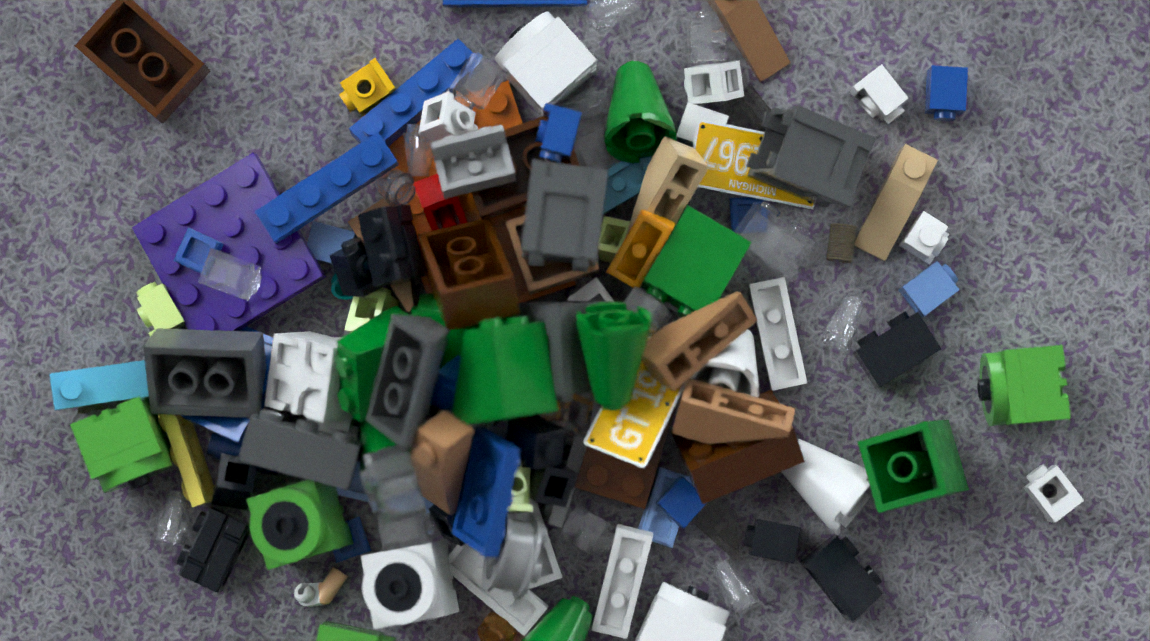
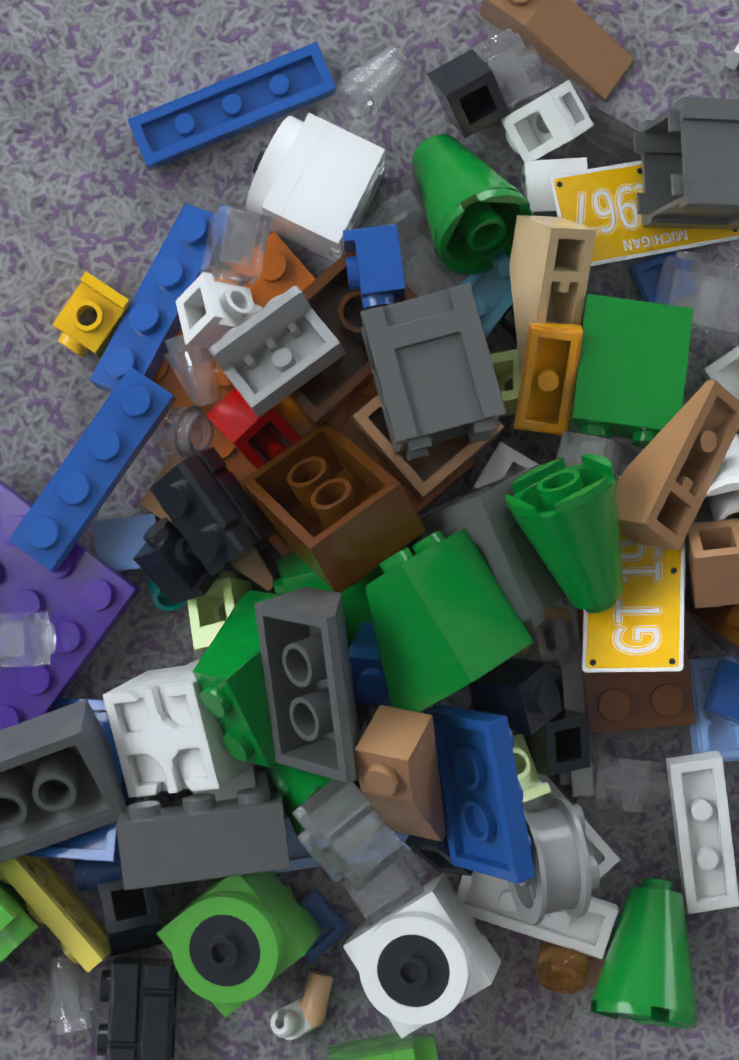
camera: 20 degrees left, 0 degrees up
none -> black brick [427,49,510,138]

